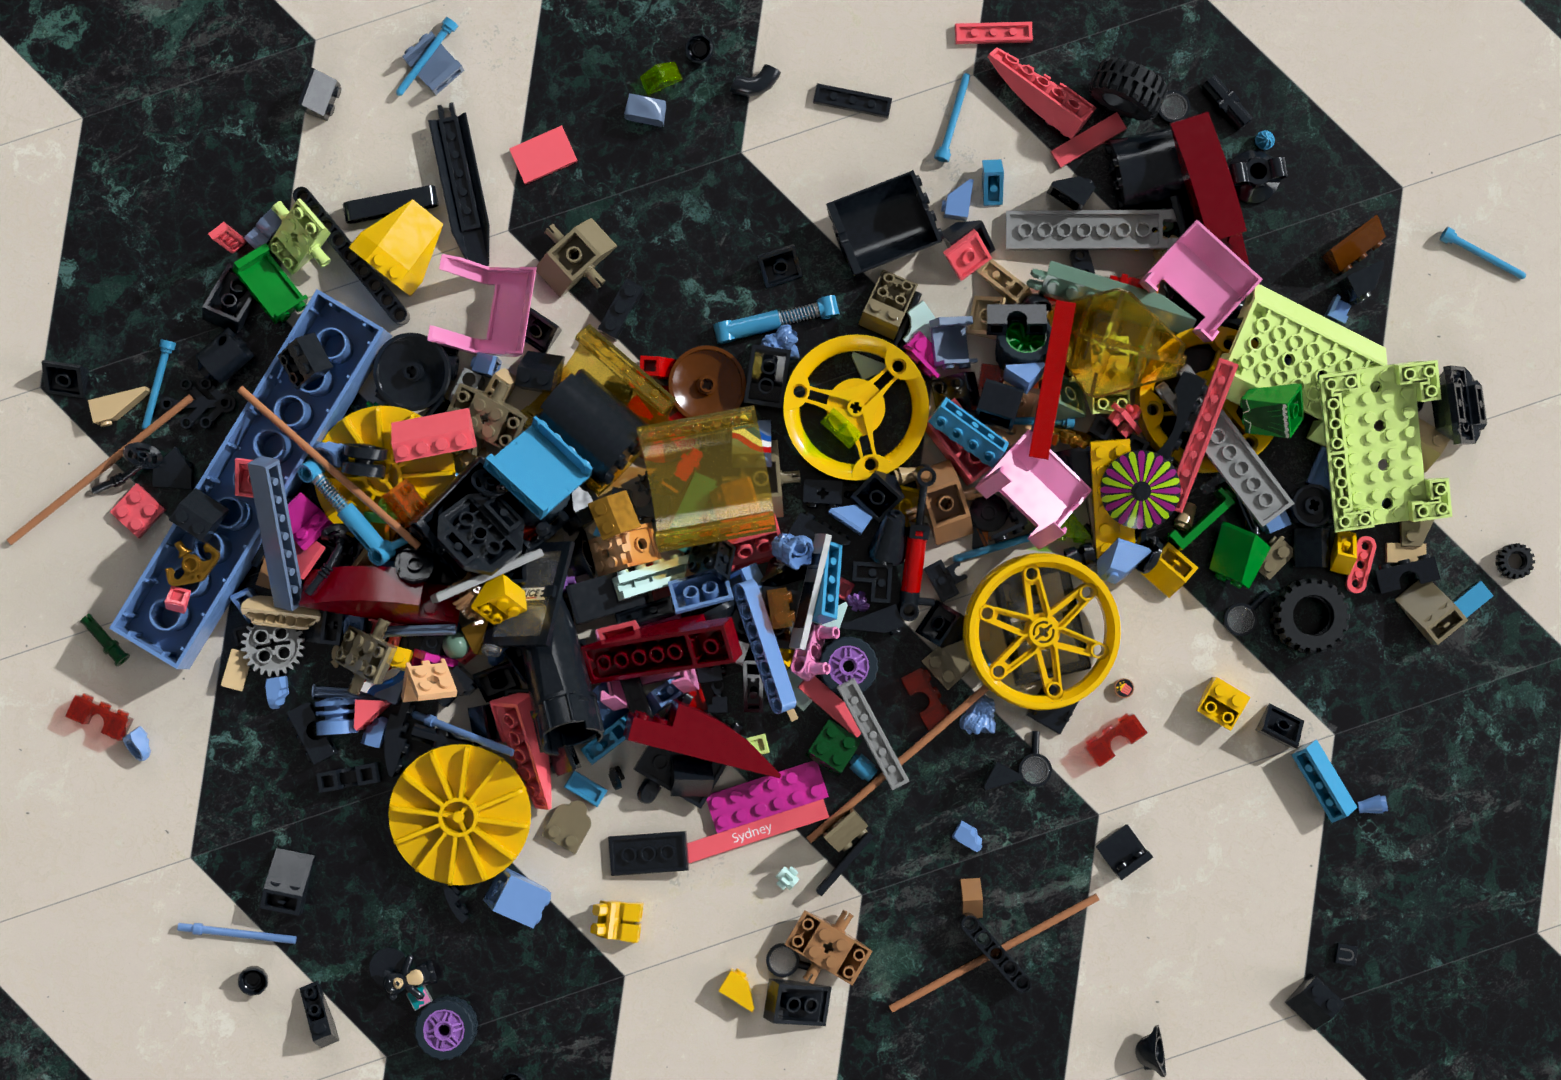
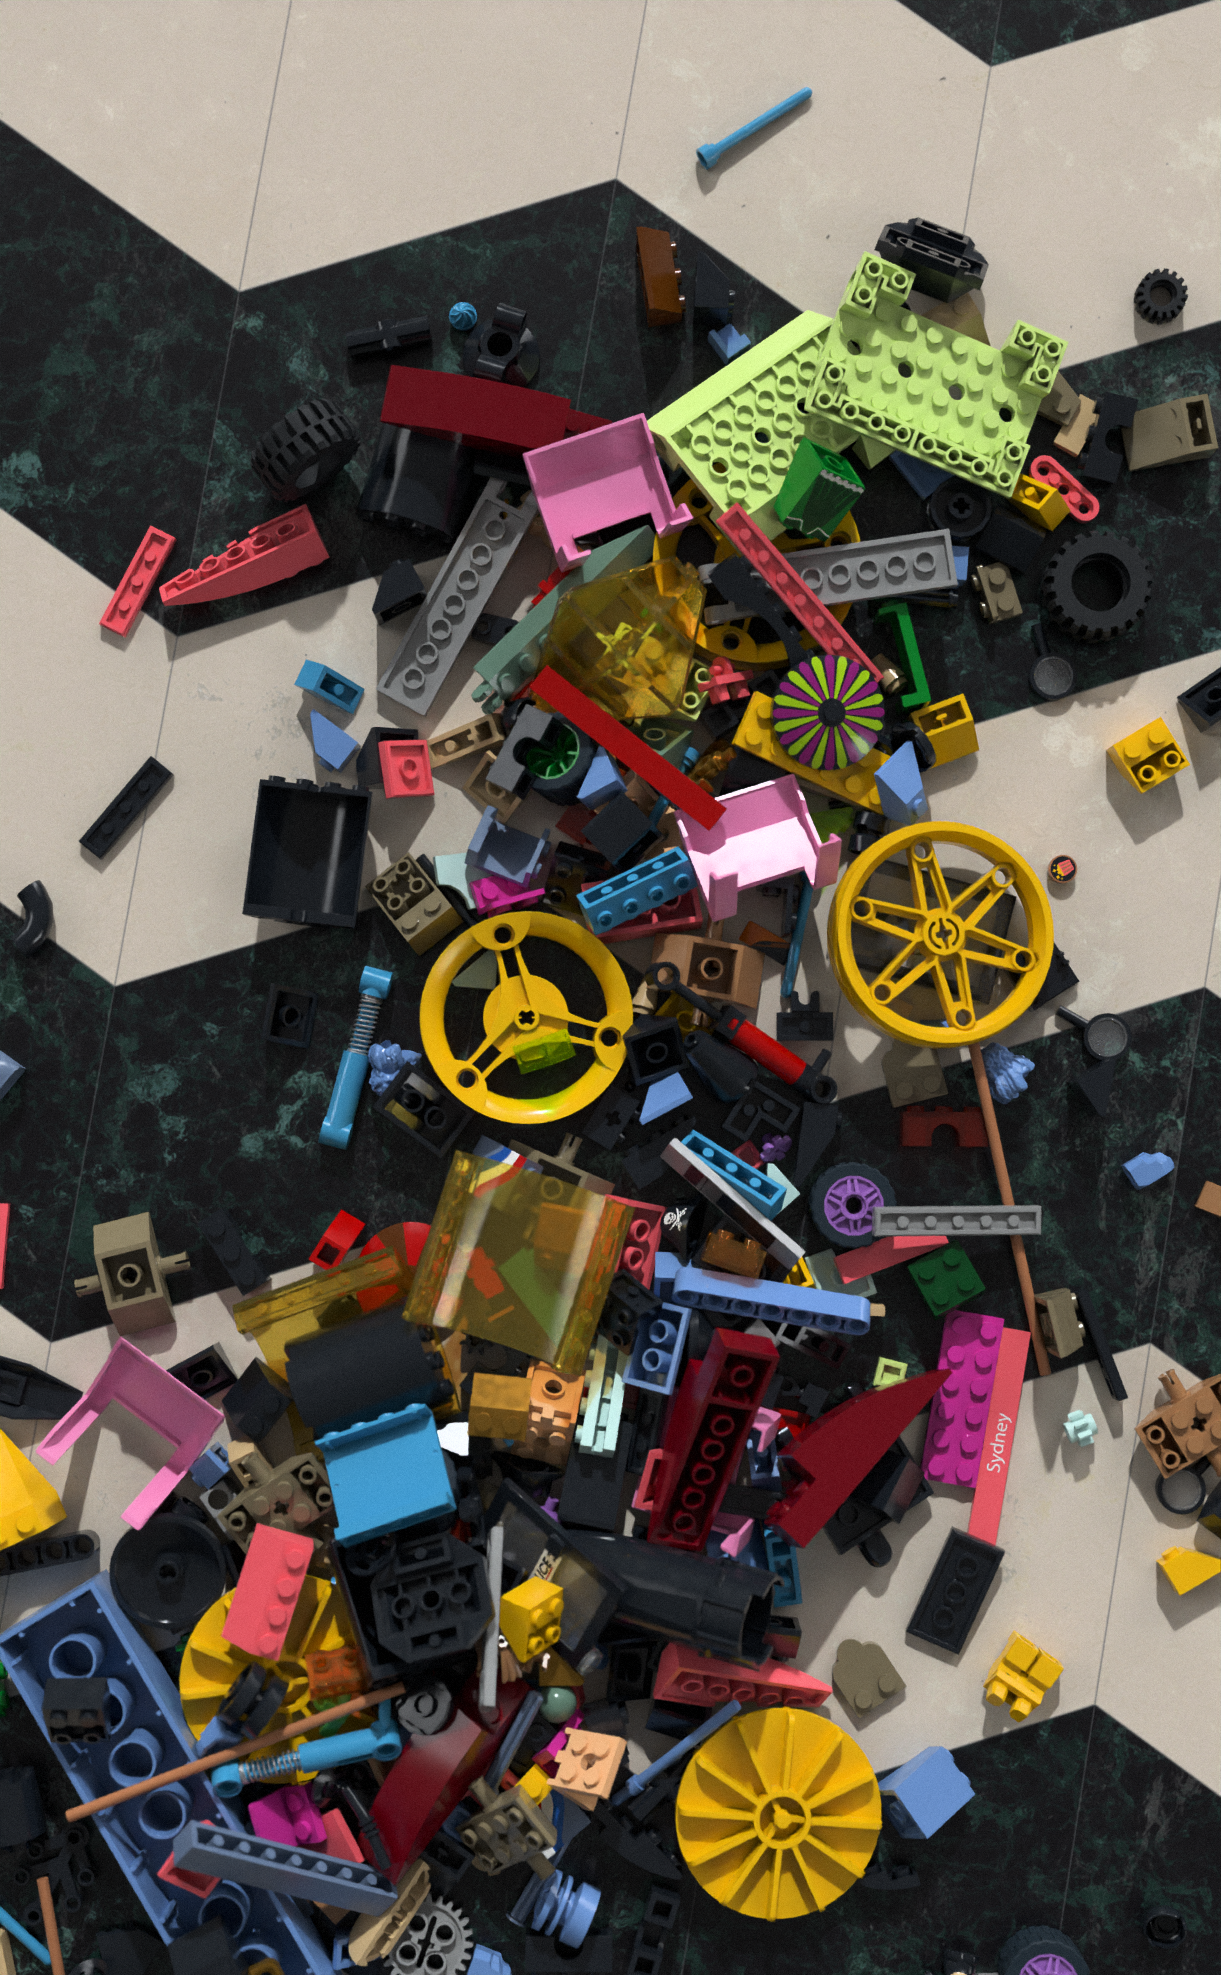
camera: 70 degrees left, 0 degrees up
coral slope [354,699,392,731] -> none
medium blue rock [361,716,388,748] -> none
dark azure tile [564,770,608,807] -> none
black piece [608,766,625,790] -> none
reddish brown dish [668,346,746,424] -> none
medium blue hair [771,533,814,570] -> none
bright pink piece [791,622,840,681] -> none
dark azure brick [848,753,878,782] -> none
black slope [915,600,964,648] -> none
dark azure piece [934,73,970,163] -> none
black tile [969,494,1008,532] -> none
coral tile [1050,112,1127,169] -> none
clear red arch [1084,713,1147,767] -> none
clear piece [1158,90,1190,124] -> none
green slope [1209,521,1271,589] -> none
dark azure tile [1453,581,1493,618] -> none

